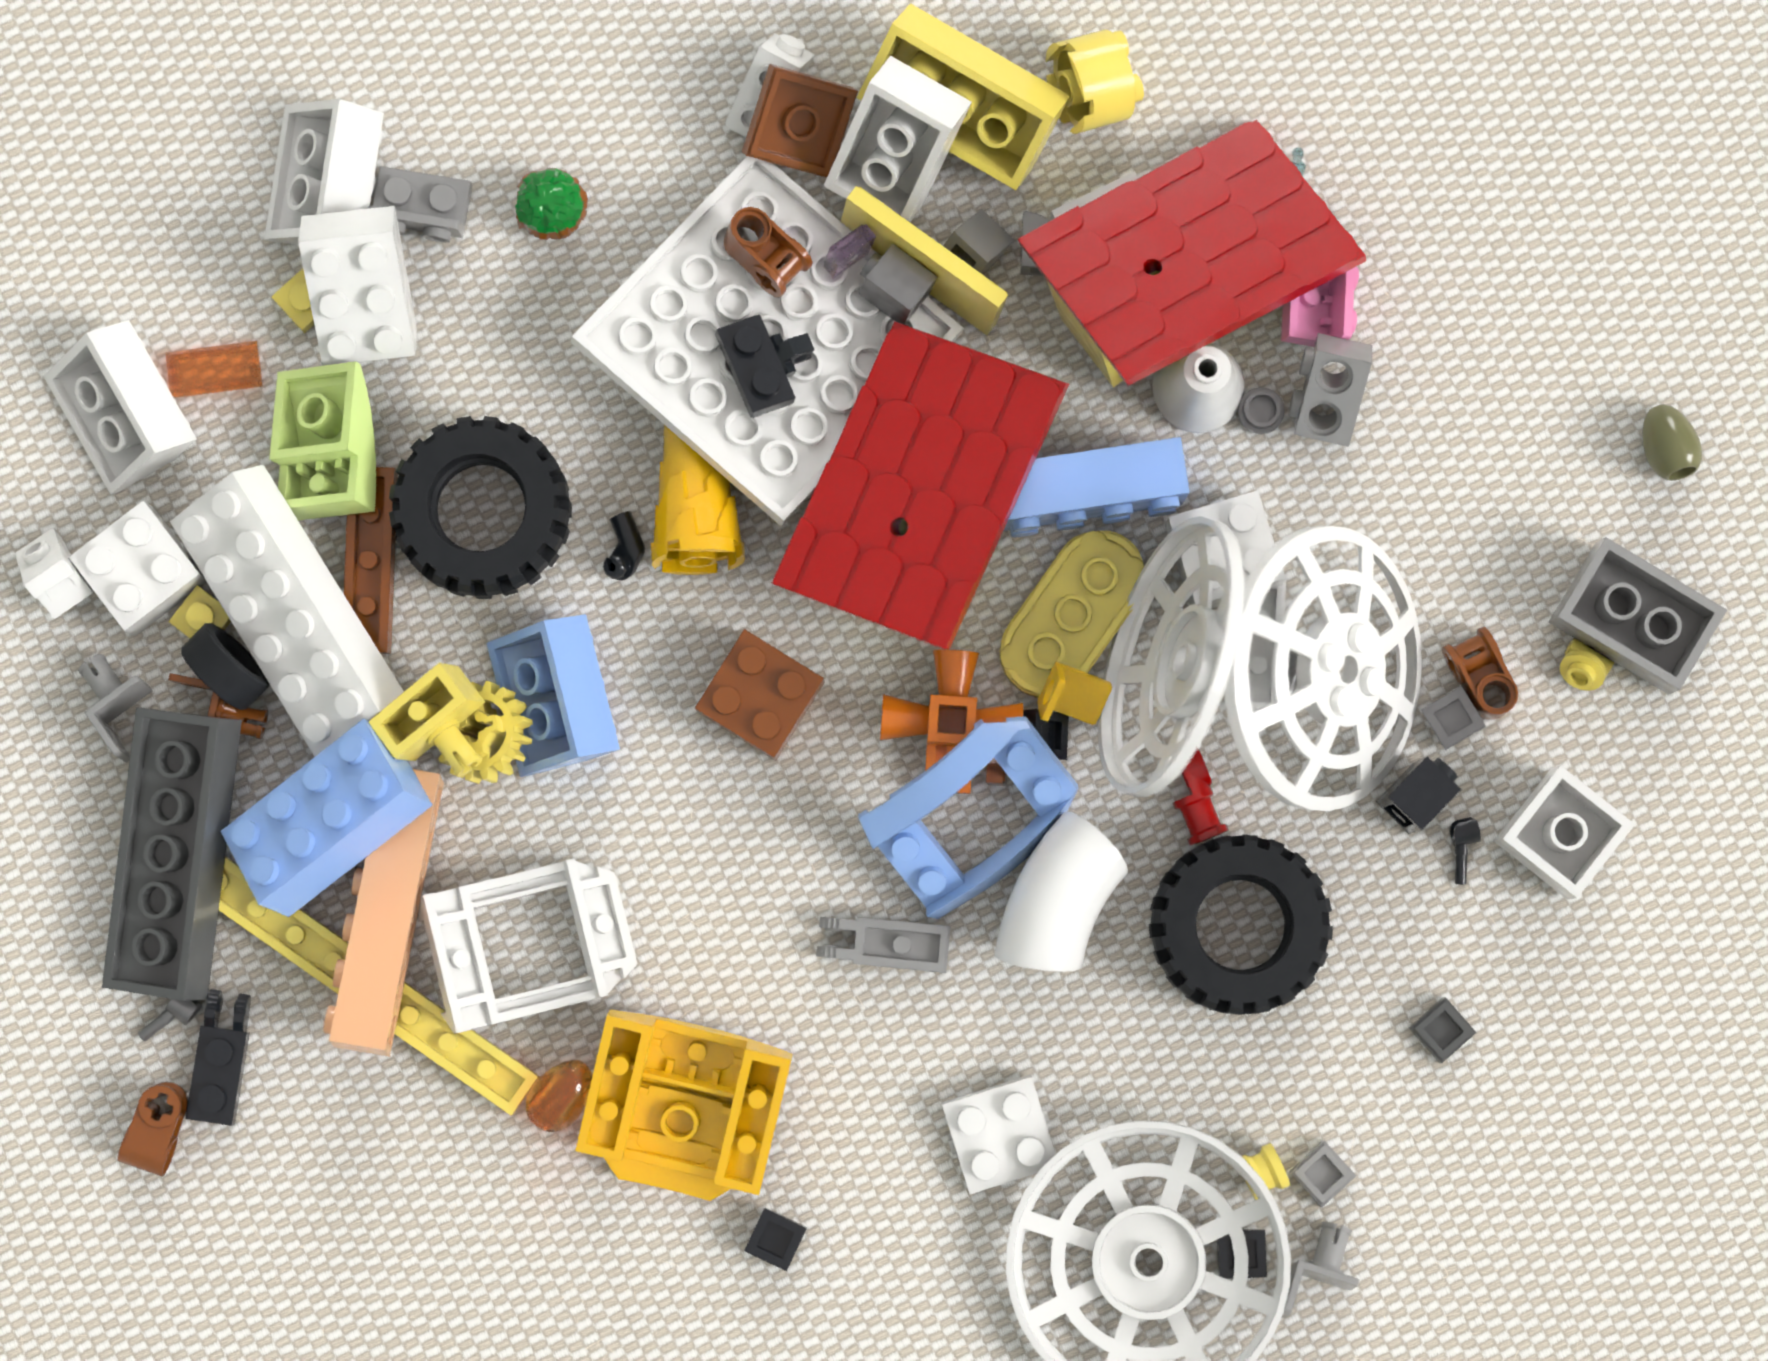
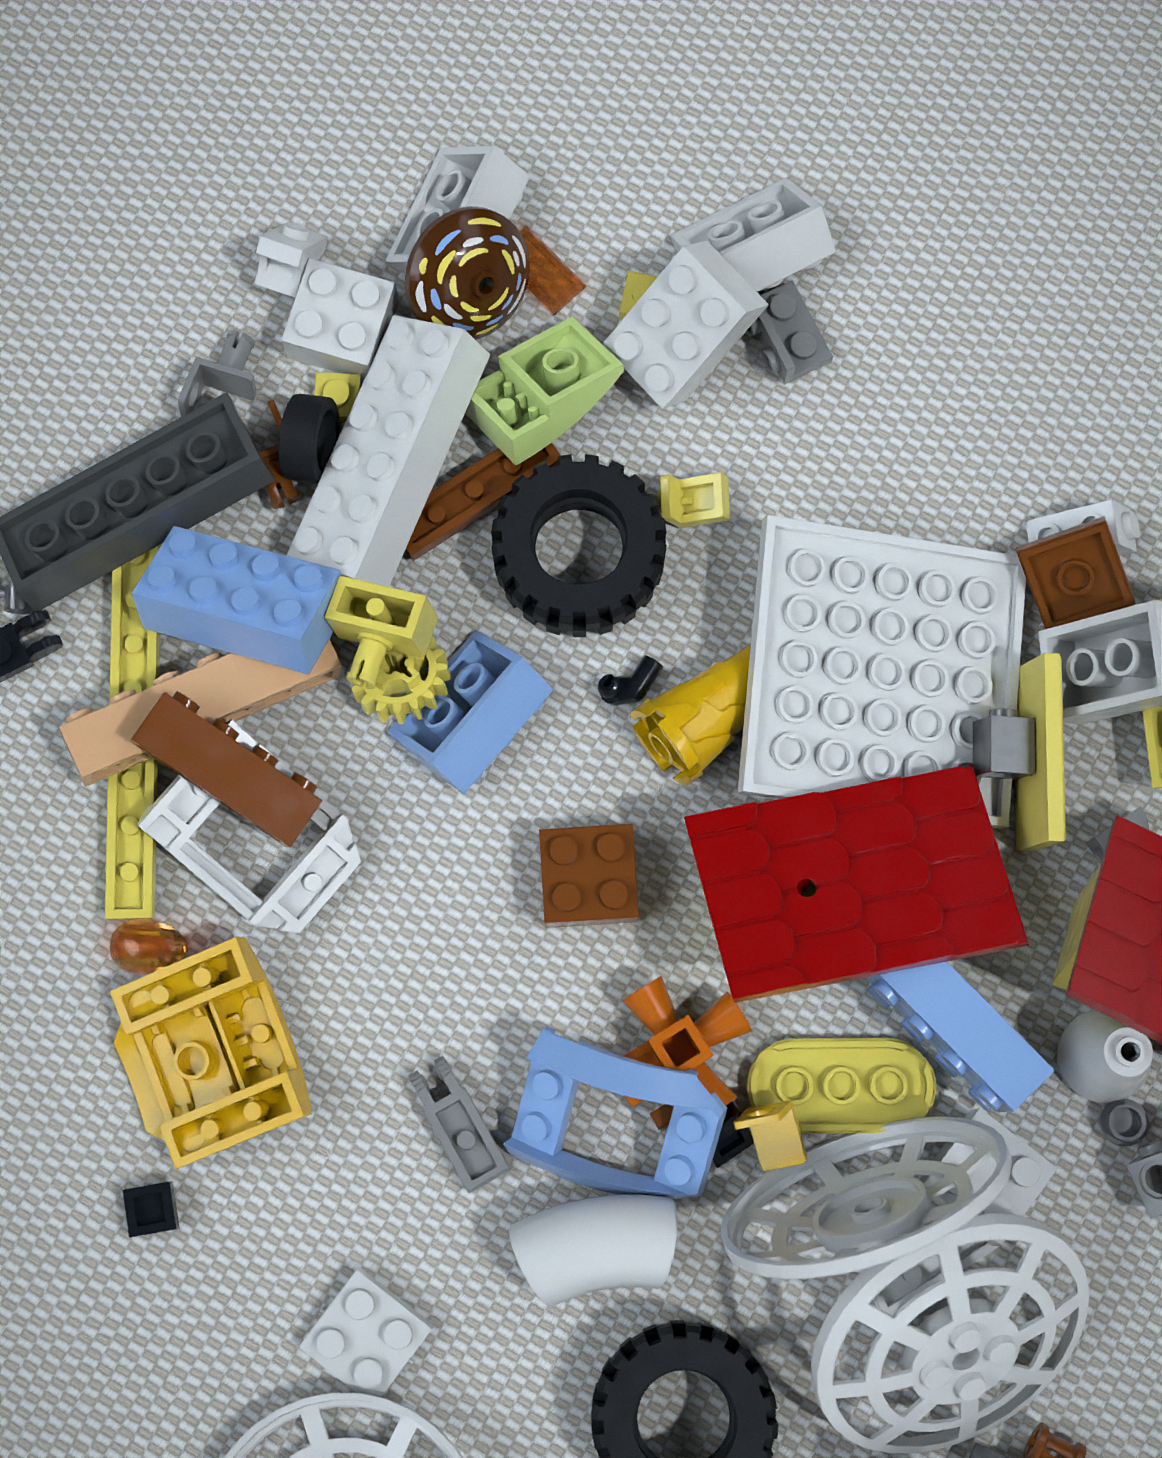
camera: 55 degrees right, 5 degrees down
green piece [515,168,588,240] -> none
black hinge [715,314,815,418] -> none
dark orange piece [723,207,813,298] -> none
clear purple tile [824,224,876,278] -> none
light grey brick [943,209,1015,275] -> none
red connector [1172,748,1229,846] -> none
none -> dark orange brick [130,691,323,848]
none -> reddish brown dish [405,206,530,340]
none -> light yellow bracket [656,472,730,528]

